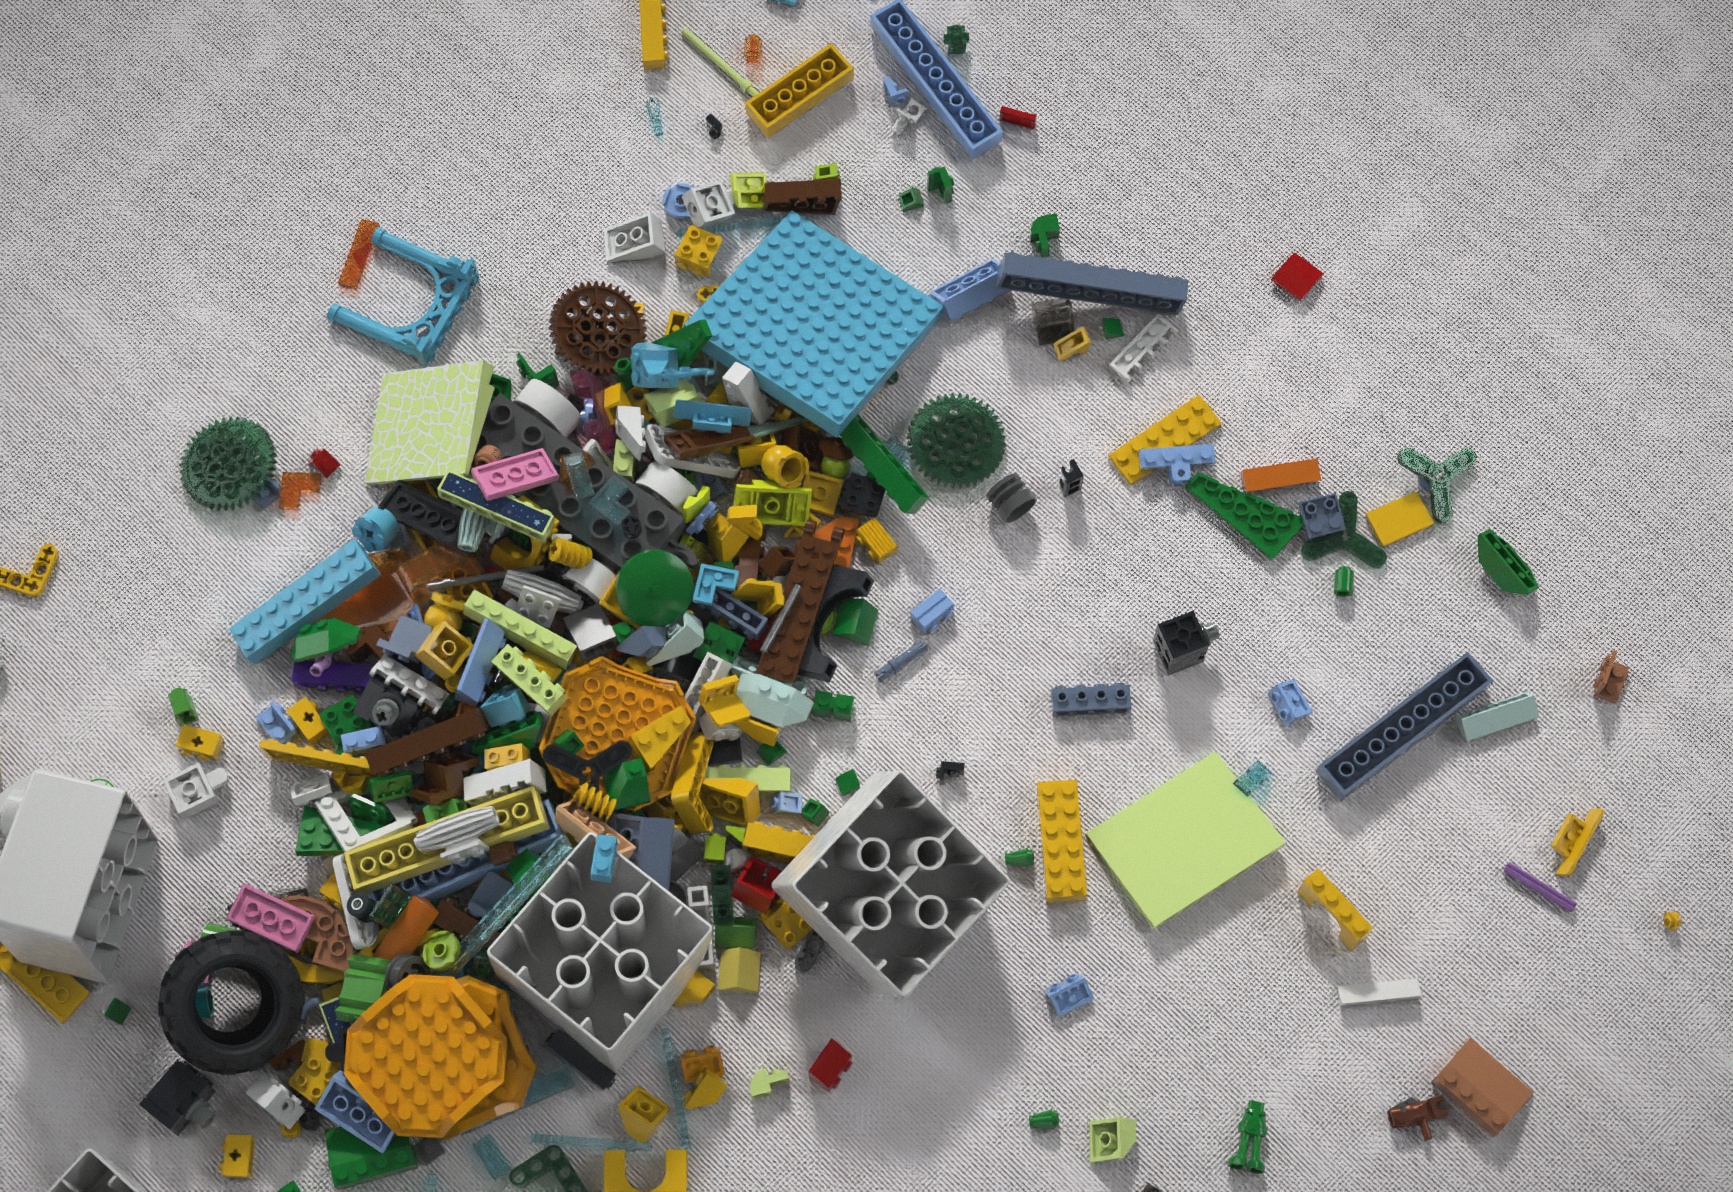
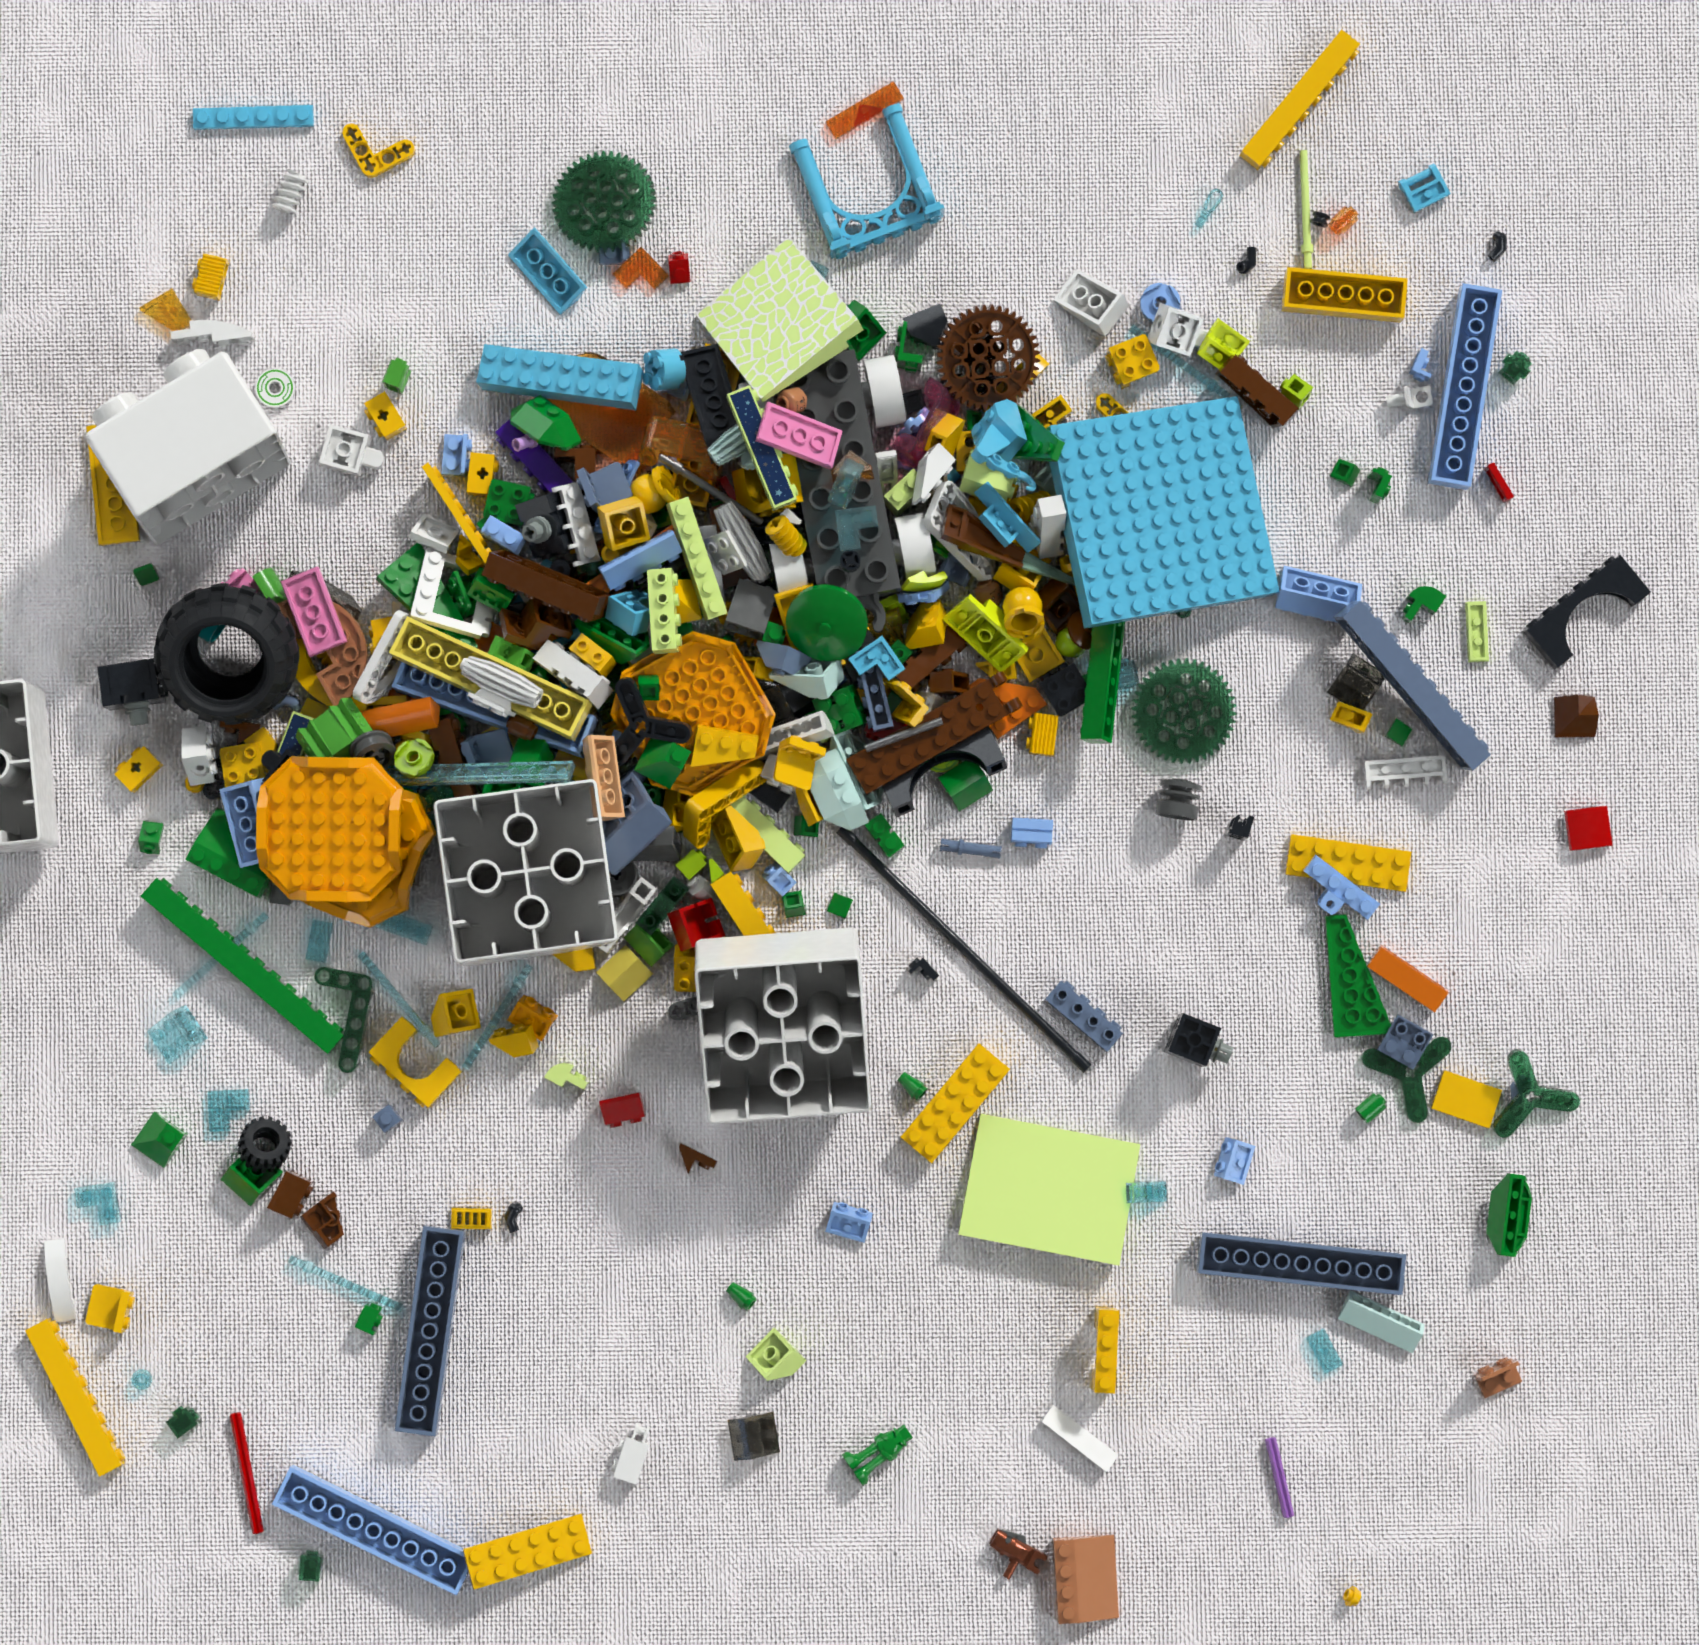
camera: 40 degrees right, 15 degrees up
clear green plate [347,883,411,929] -> none
black slope [542,1029,616,1090] -> none
yellow piece [571,782,616,822] -> none
medium azure brick [590,835,618,883] -> none
green cone [615,358,633,385] -> none
yellow slope [727,505,763,540] -> none
yellow bracket [1550,808,1605,877] -> none
none -> medium azure slope [508,228,587,314]
none -> reddish brown slope [679,1143,718,1174]
none -> black piece [836,827,1092,1073]
none -> black slope [903,304,948,350]
none -> clear light blue plate [1305,1328,1343,1374]
none -> black bush [1310,211,1330,228]
none -> yellowish green tile [1465,601,1489,663]
none -> black arch [1524,555,1651,670]
none -> reddish brown slope [1554,695,1599,738]

